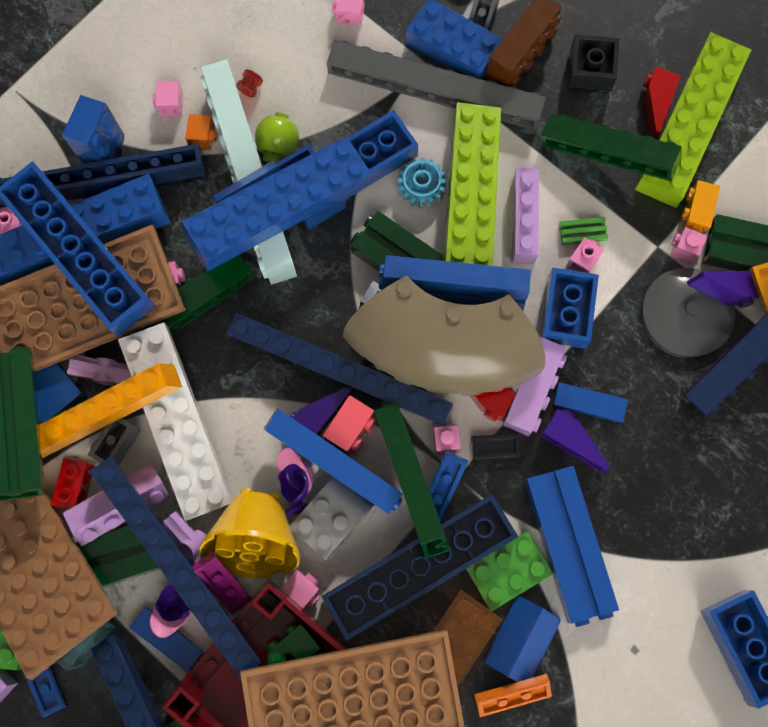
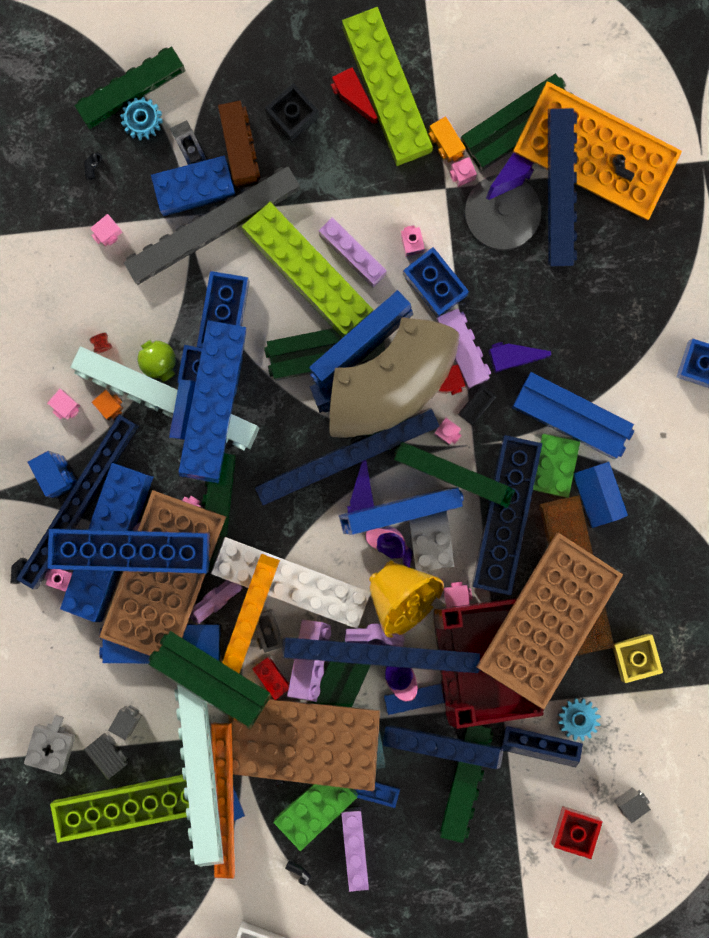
camera: 45 degrees left, 10 degrees up
magenta plate [192,551,251,614] -> none
green brick [265,621,323,665] -> none
coral brick [323,395,376,457] -> none
medium azure gear [397,158,447,208] -> none
blue tile [429,451,469,522] -> none
orange tile [474,674,552,717] -> none
dark green brick [541,113,682,181] -> none
blue tile [553,382,628,423] -> none
bright green tile [559,217,608,245] -> none

